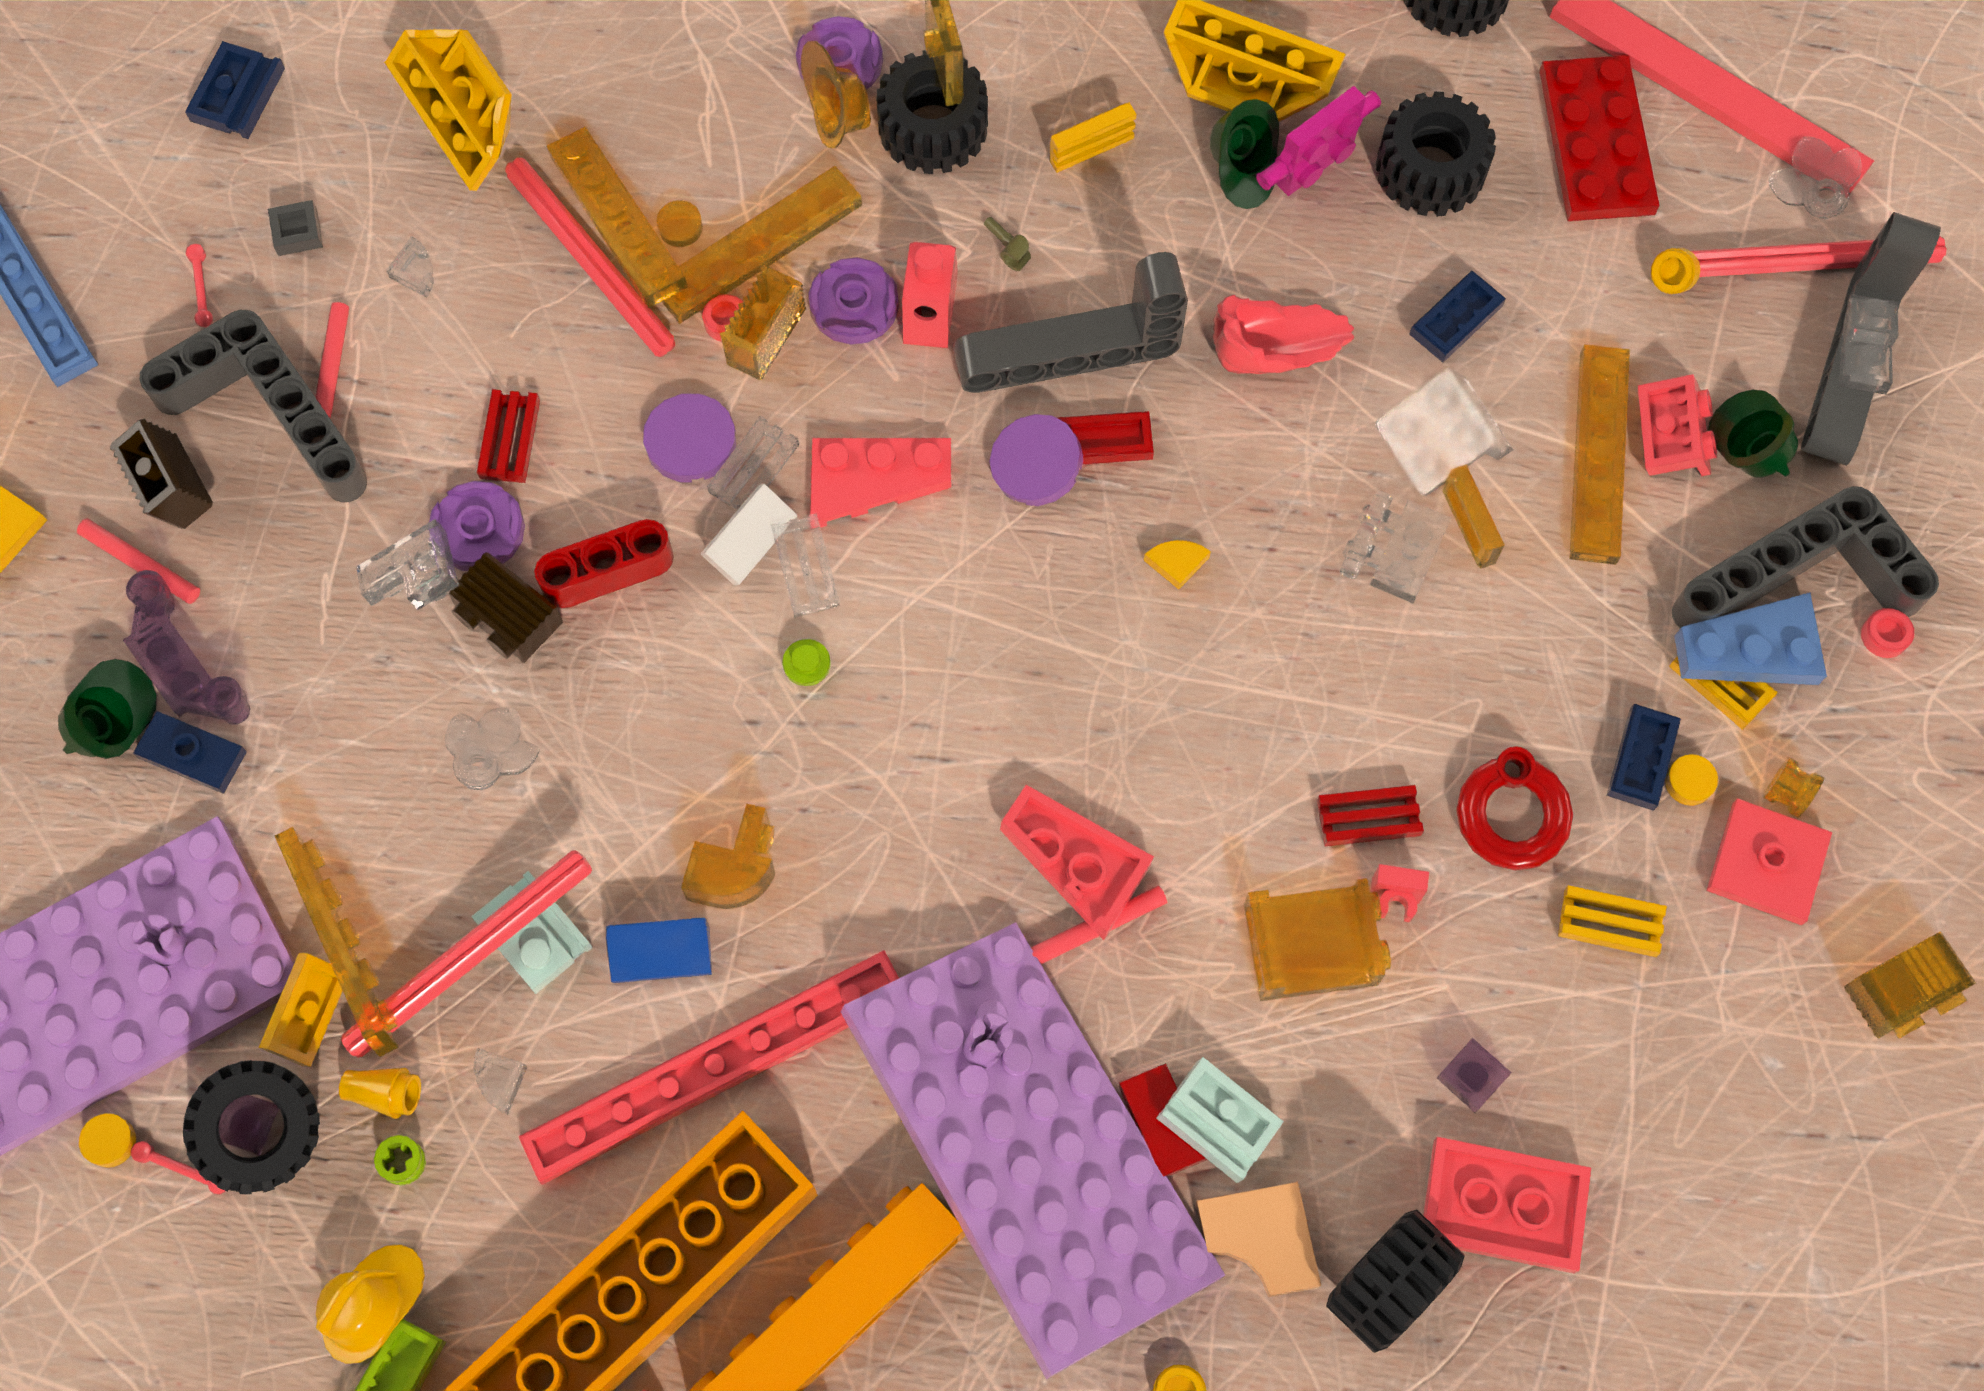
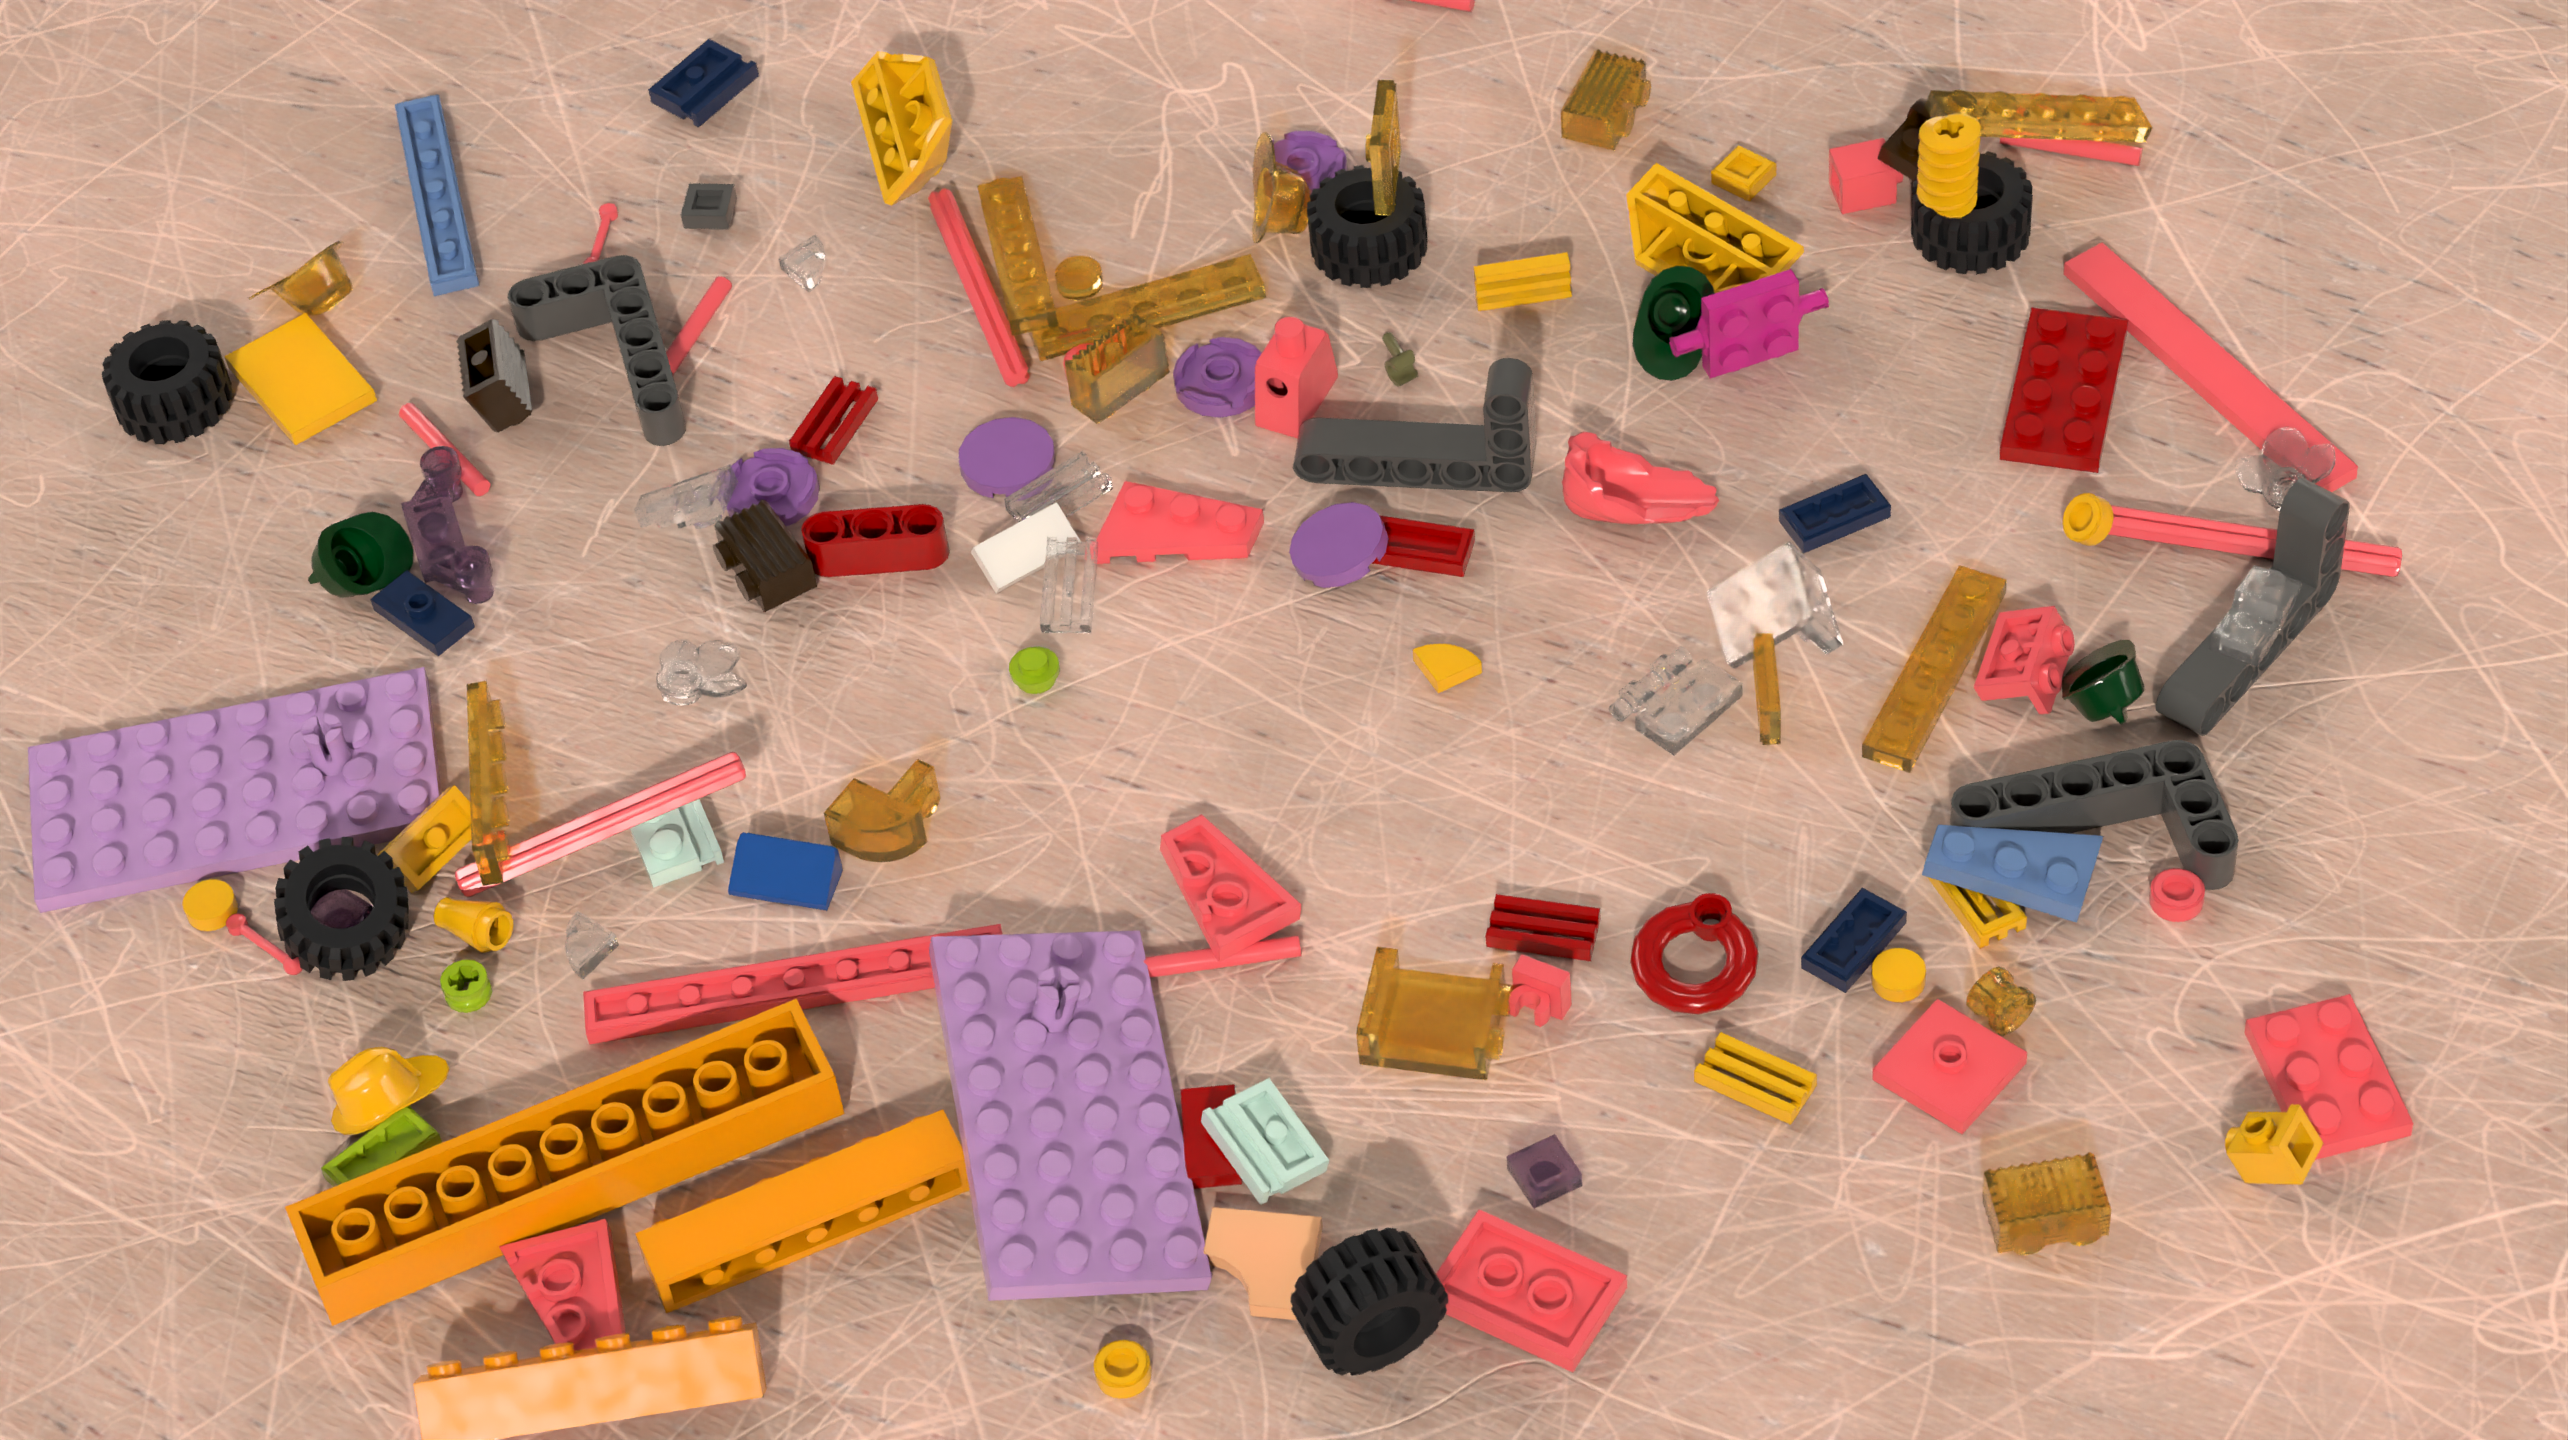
camera: 25 degrees right, 20 degrees down
black tyre [1376,91,1496,217] -> none

